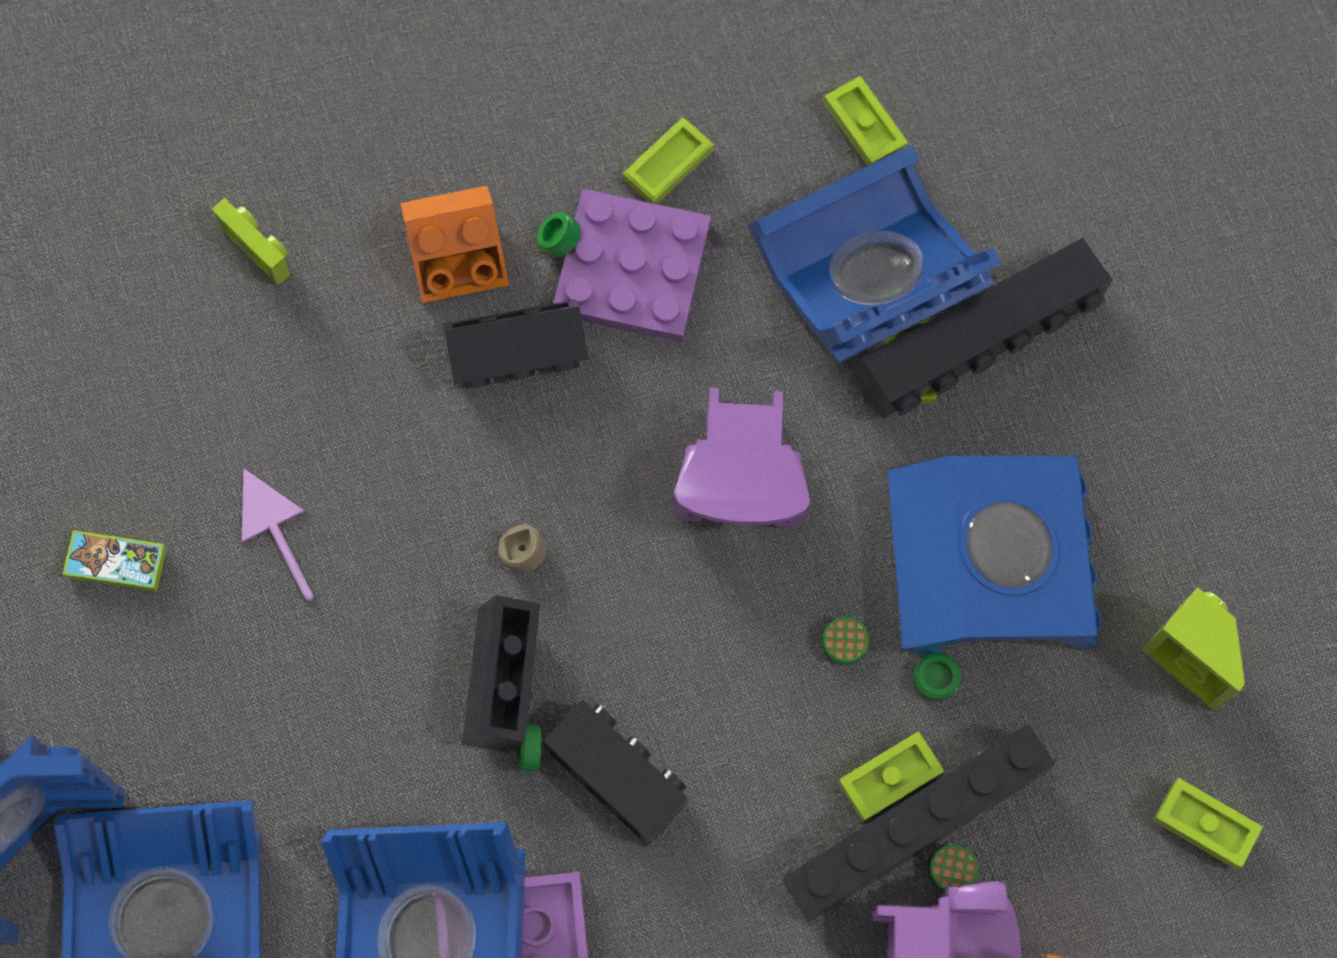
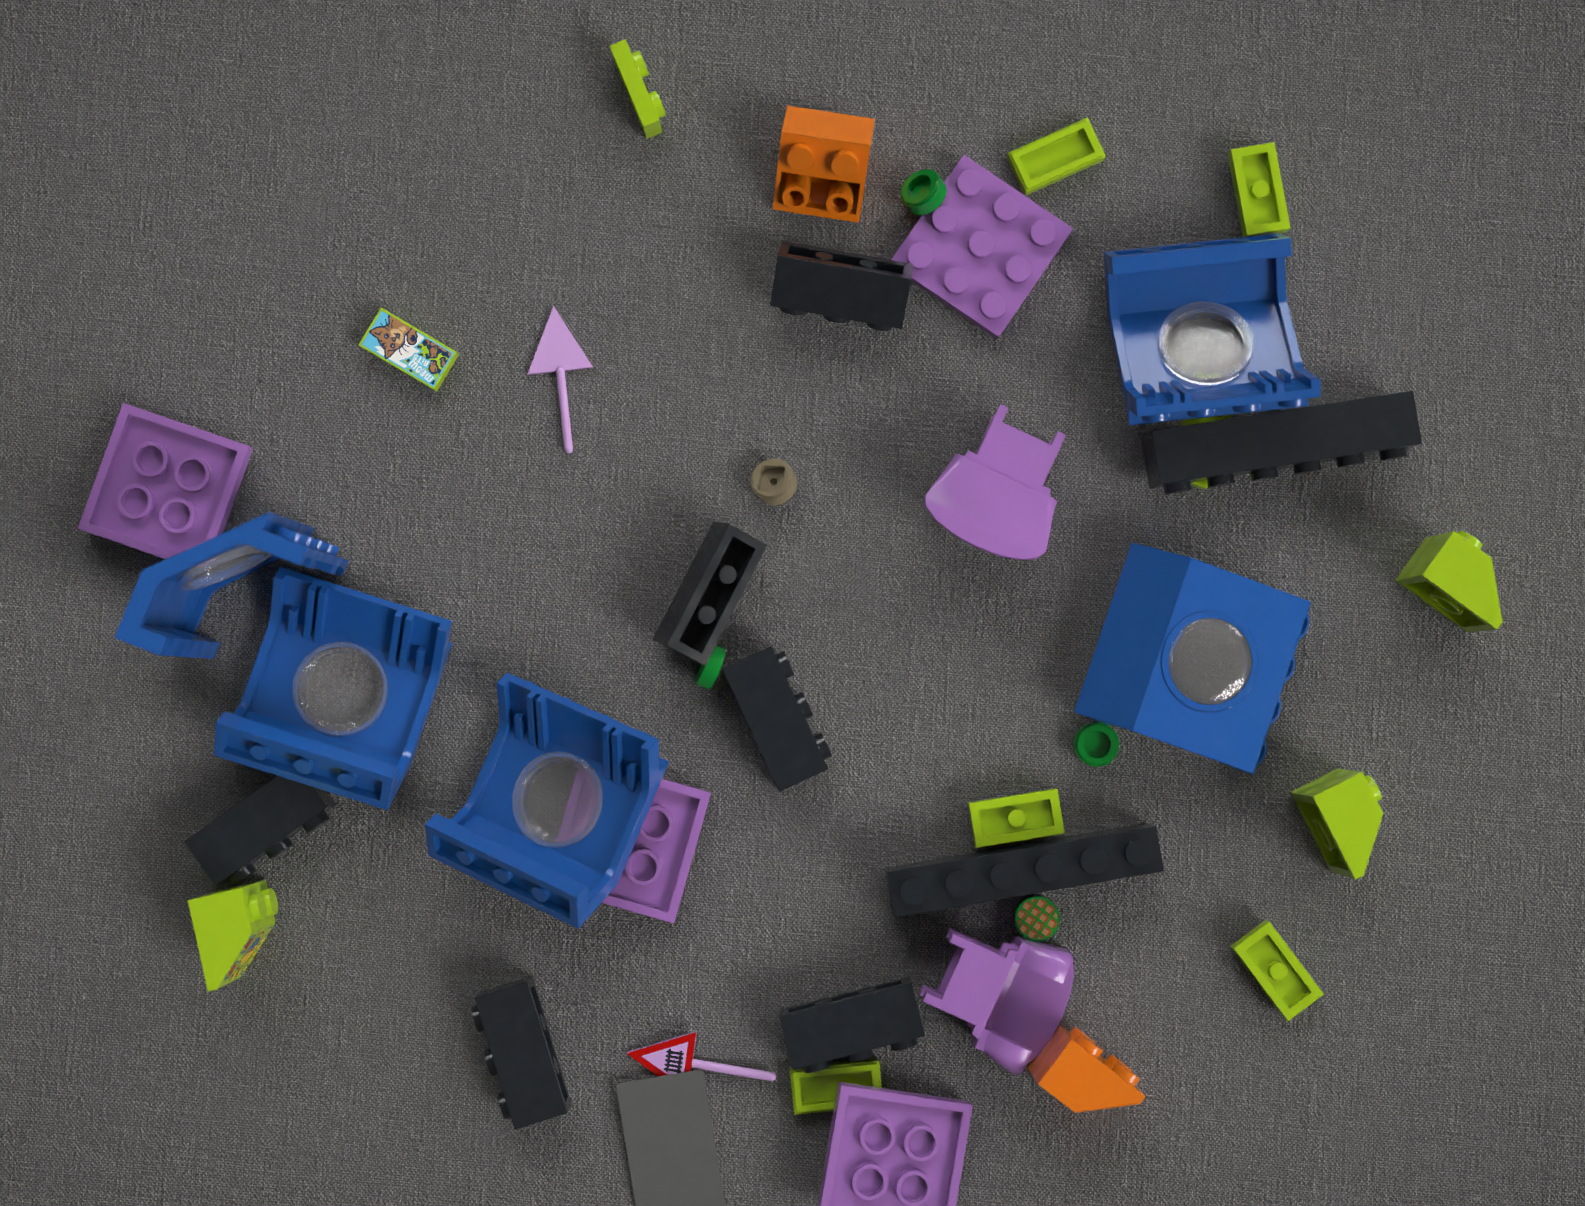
camera: 25 degrees right, 15 degrees up
tile [821,617,869,665] -> none
none -> lime slope [1395,531,1503,633]

